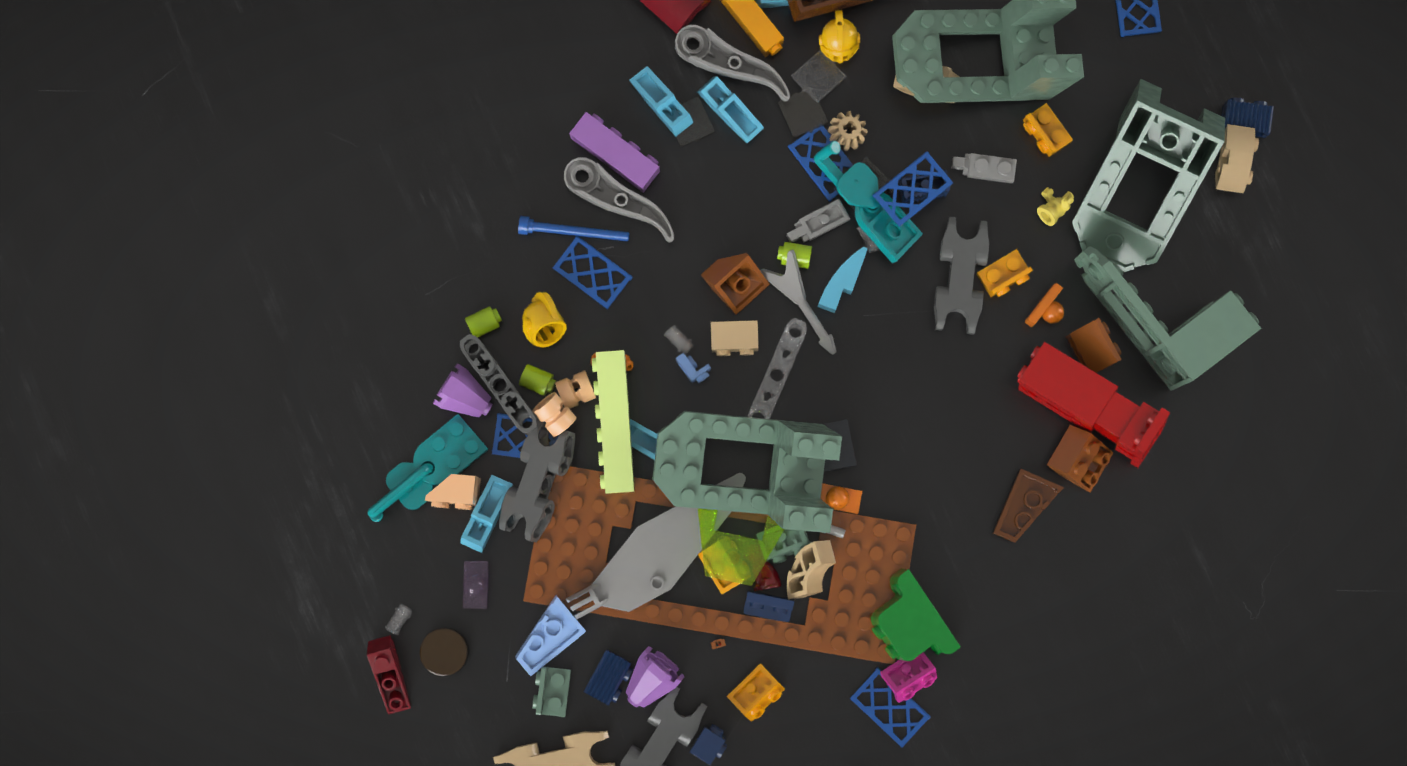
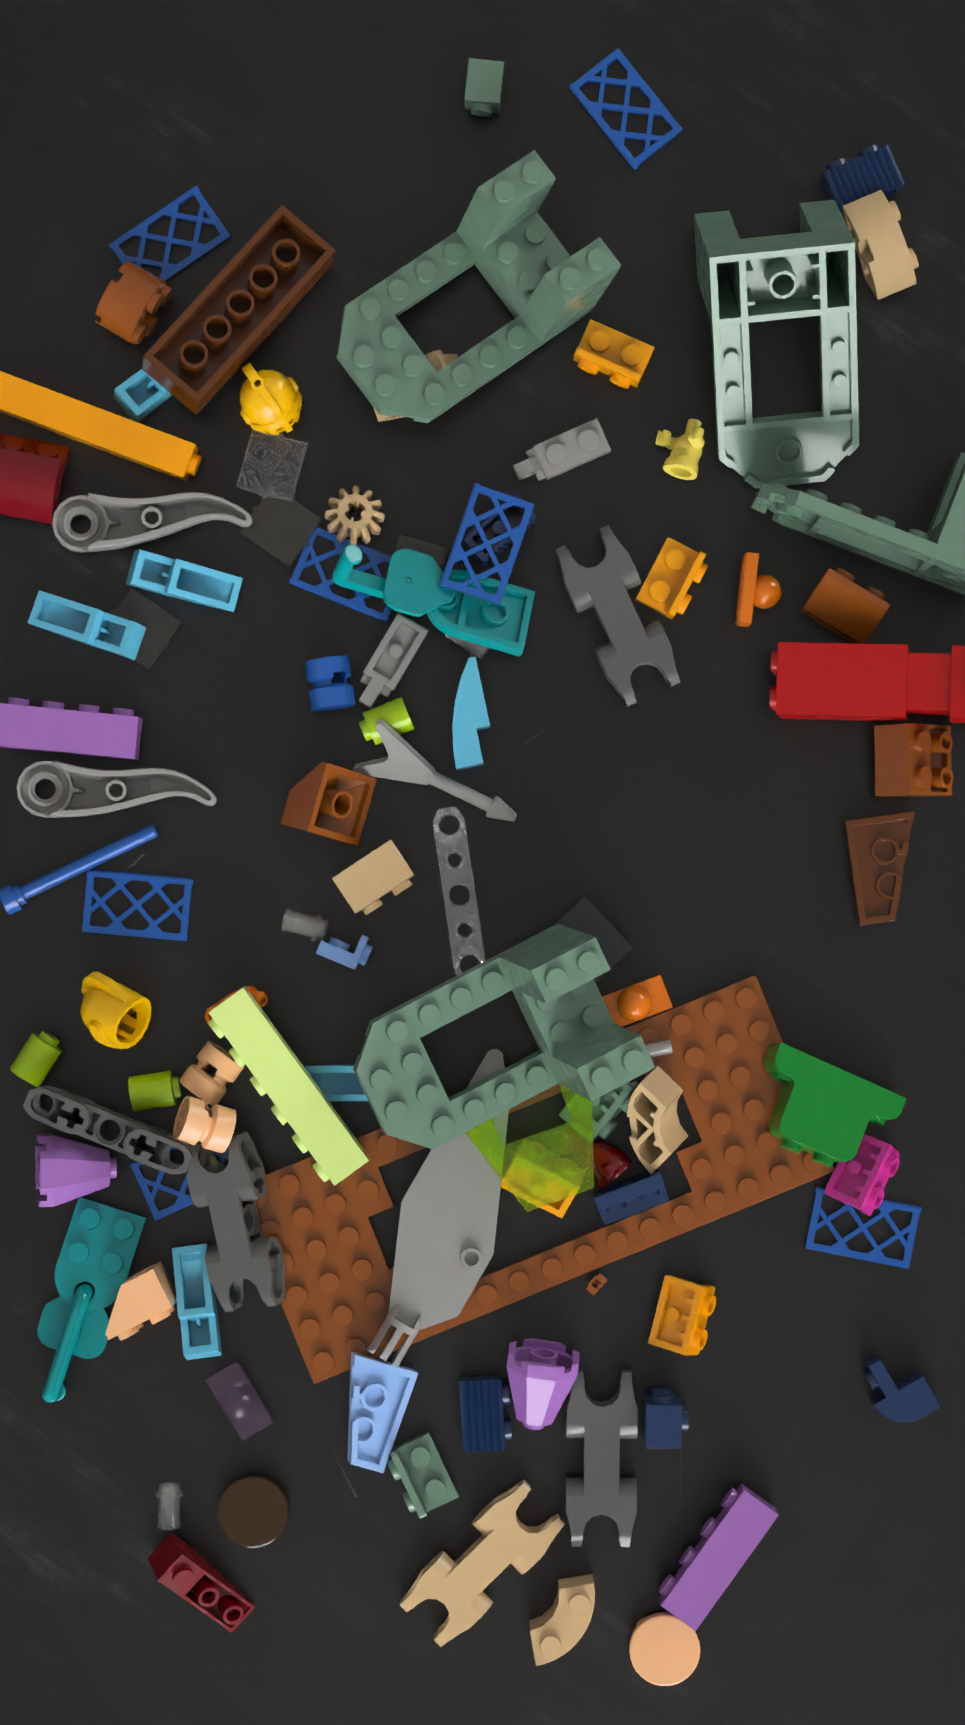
camera: 30 degrees left, 5 degrees up
none -> blue wheel [304,655,356,711]

